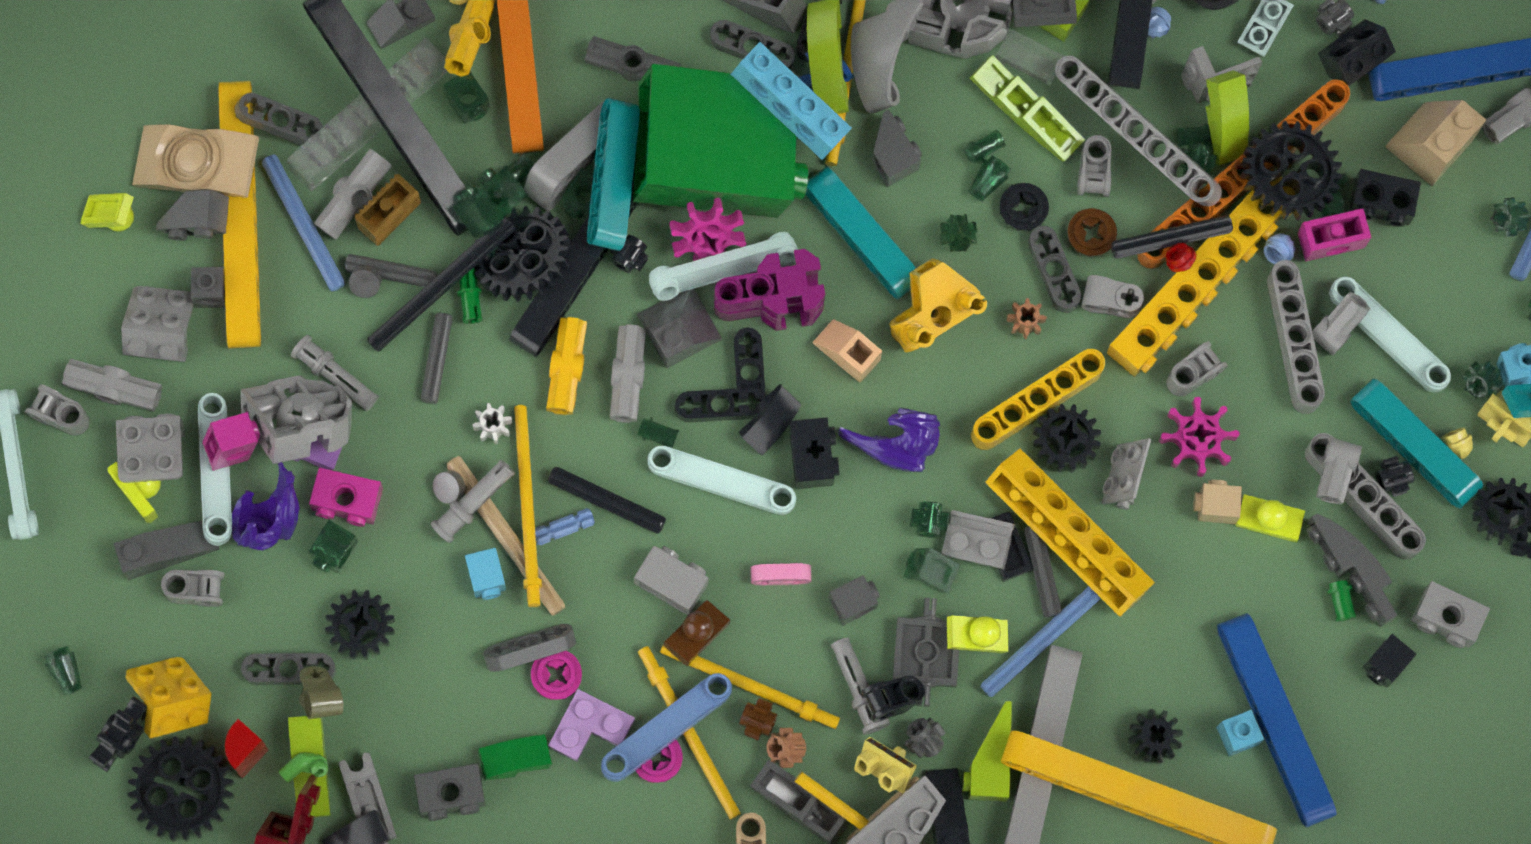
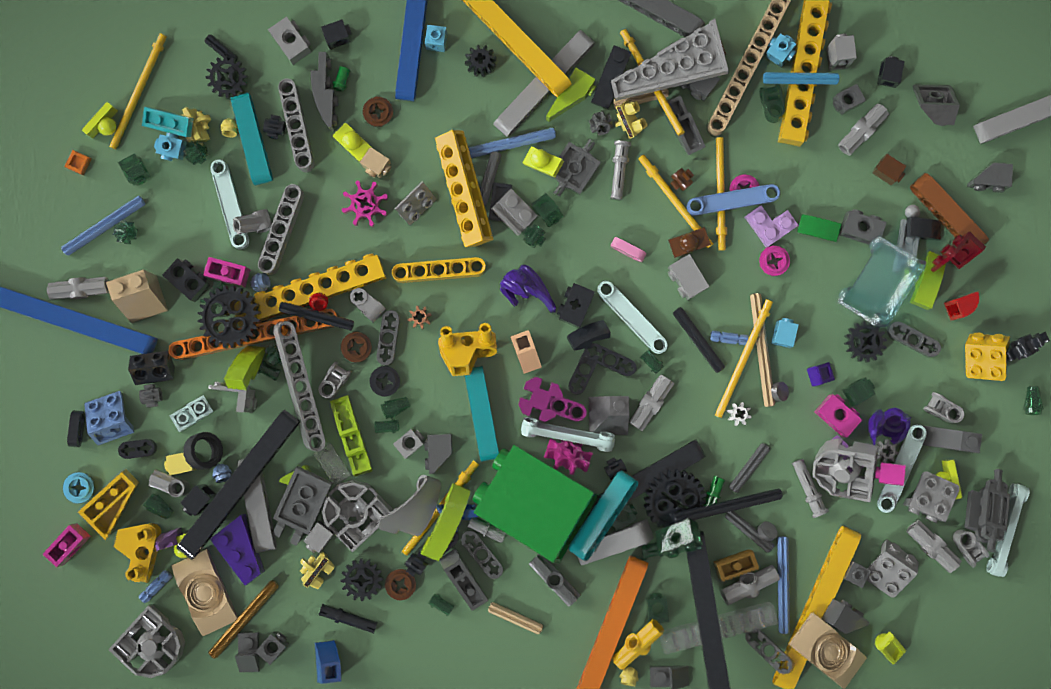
camera: 145 degrees left, 10 degrees up
black gear [127,736,234,842] -> none
bright green arm [279,752,328,783] -> none
olive piece [299,666,343,720] -> none
light grey pin [430,459,515,543] -> none
dark grey beam [483,624,577,672] -> none
yellow piece [546,317,587,415] -> none
medium azure brick [730,42,852,160] -> none
nougat gear [767,728,806,768] -> none
dark grey brick [828,575,880,626] -> none
black piece [860,676,925,723] -> none
clear green gear [940,214,978,252] -> none
black gear [1033,404,1101,473] -> none
light blue plate [1148,7,1171,39] -> none
light grey piece [1166,341,1228,396] -> none
light grey piece [1316,437,1362,505] -> none
none -> reddish brown gear [363,97,393,127]
none -> light grey brick [393,429,425,459]
none -> dark purple slope [807,362,835,387]
none -> clear light blue windscreen [838,236,927,328]
none -> light grey gear [877,439,899,463]
none -> dark grey piece [964,469,1010,553]

